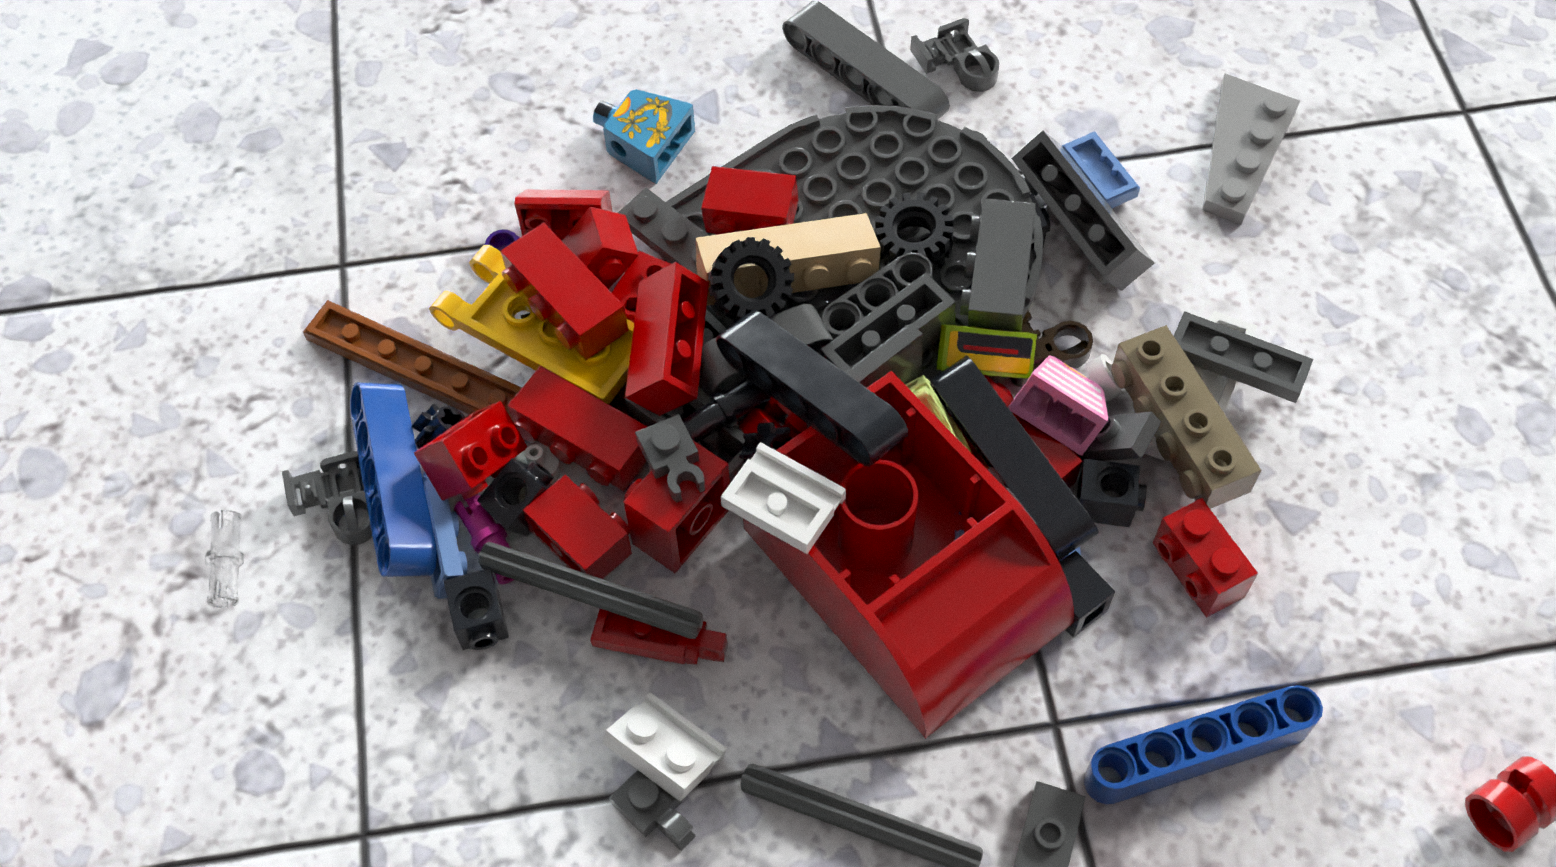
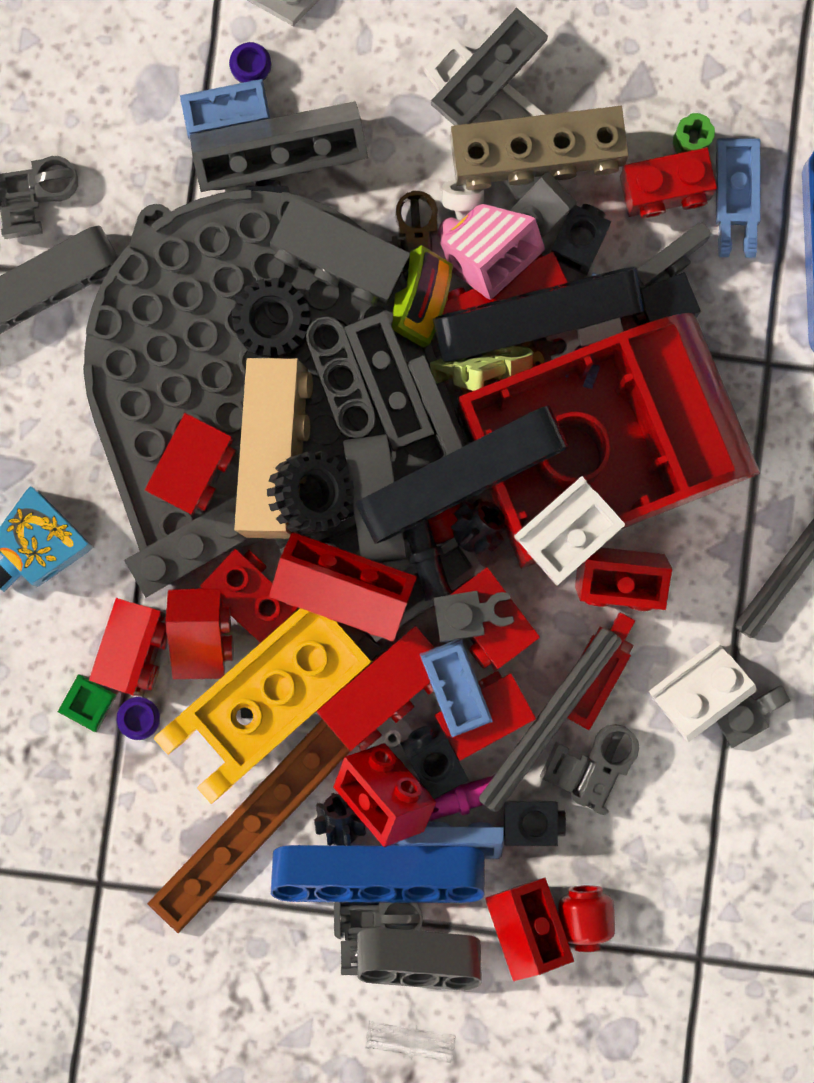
camera: 75 degrees left, 25 degrees up
red brick [500,222,629,360] -> none
none -> green tile [58,674,117,732]
none -> dark purple plate [229,42,272,83]
none -> dark grey beam [357,928,482,990]
none -> medium blue plate [420,639,493,737]
none -> red brick [485,877,574,981]
none -> dark grey piece [540,724,639,815]
none -> red head [558,885,615,952]
none -> red brick [575,547,672,611]
none -> dark grey plate [637,222,712,289]
none -> bright green bush [672,113,715,154]
none -> medium blue hinge [716,138,761,258]

